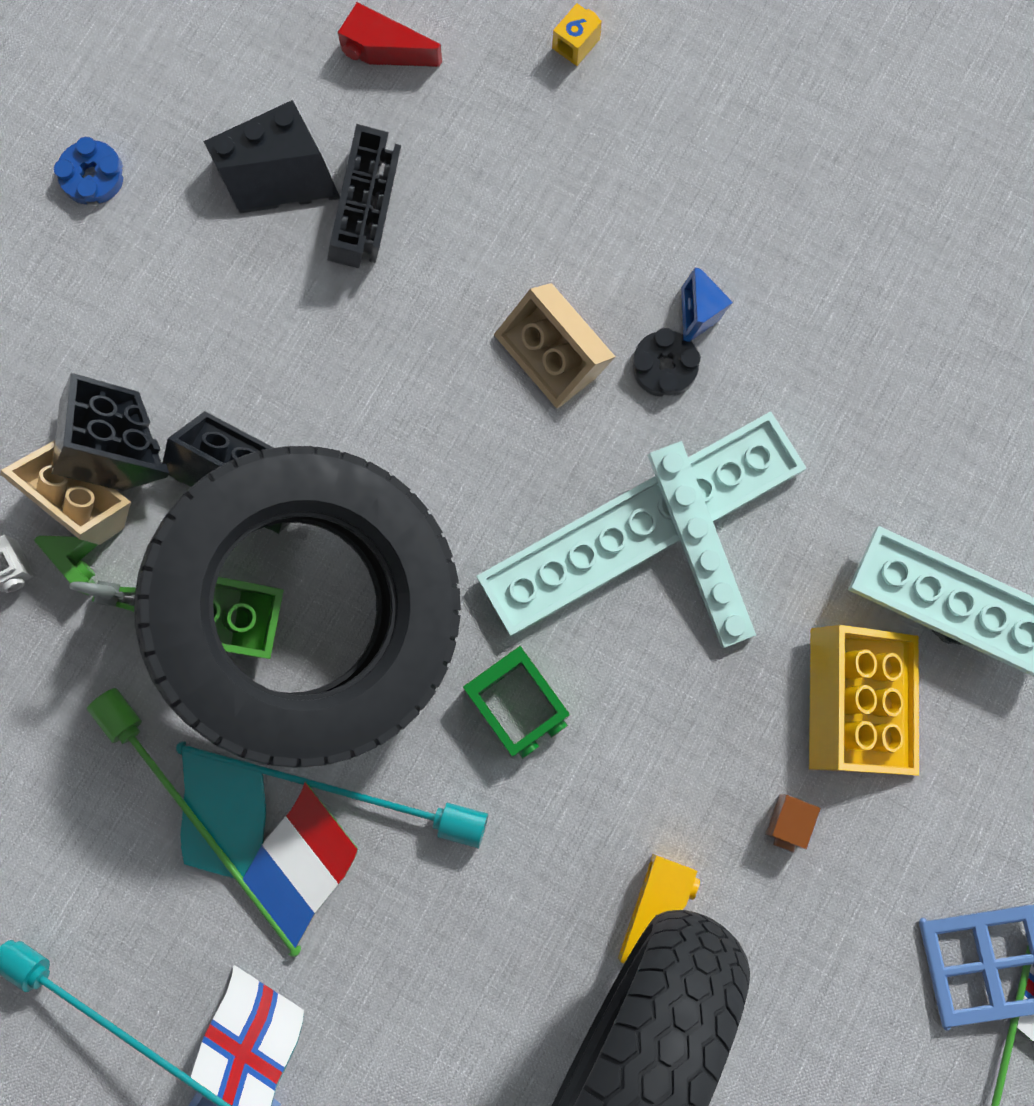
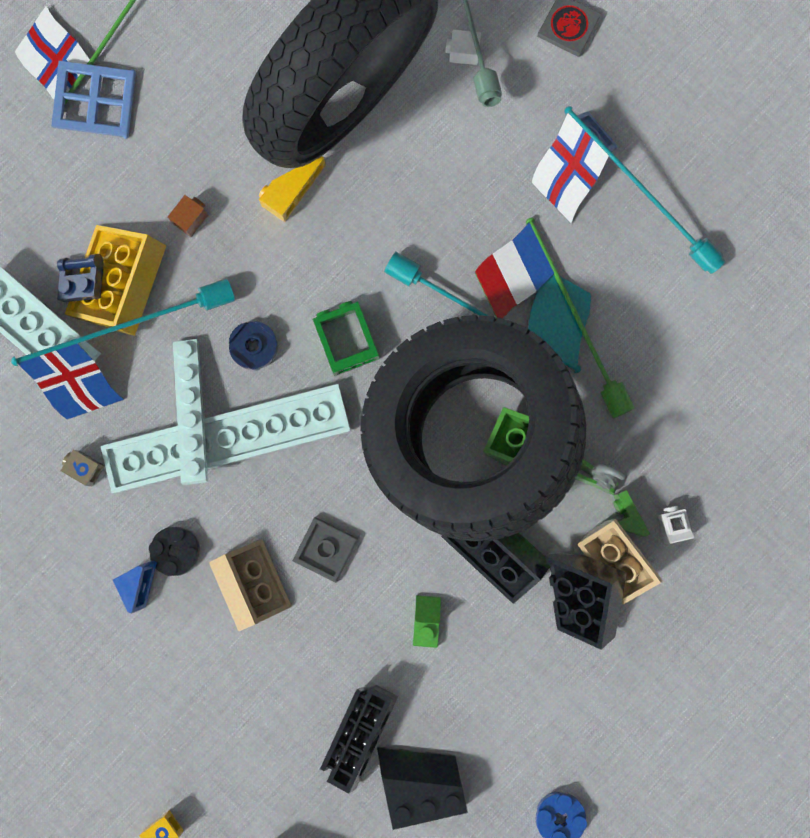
camera: 165 degrees left, 5 degrees up
none -> flag [11,279,235,420]
none -> dark blue plate [57,254,104,302]
none -> dark tan brick [60,449,105,487]
none -> dark blue plate [229,321,278,371]
none -> dark grey tile [292,517,358,583]
none -> bright green slope [413,595,441,648]

